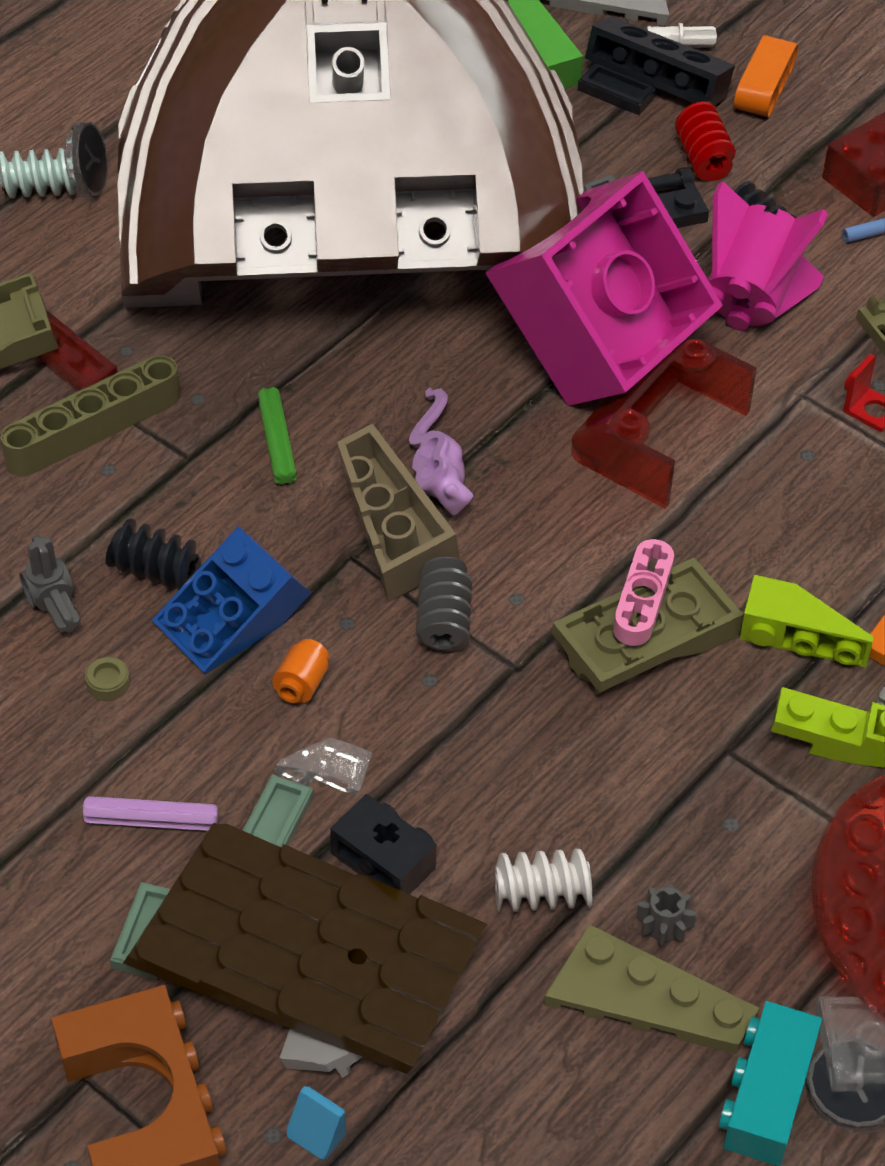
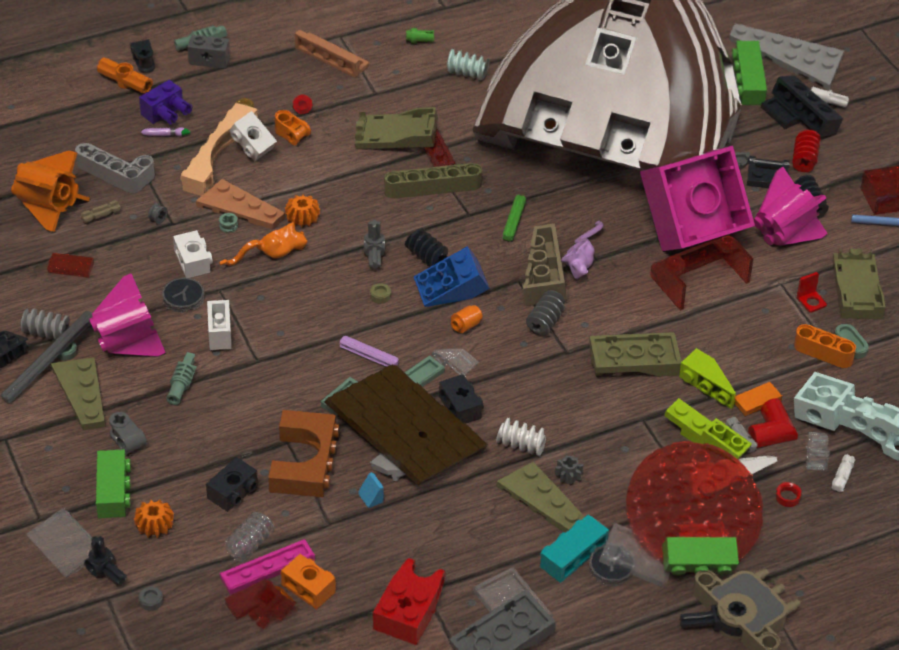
camera: 25 degrees right, 5 degrees down
tile [64,121,108,197] -> none
bright pink beam [613,539,674,646] -> none
orange beam [733,35,799,117] -> none

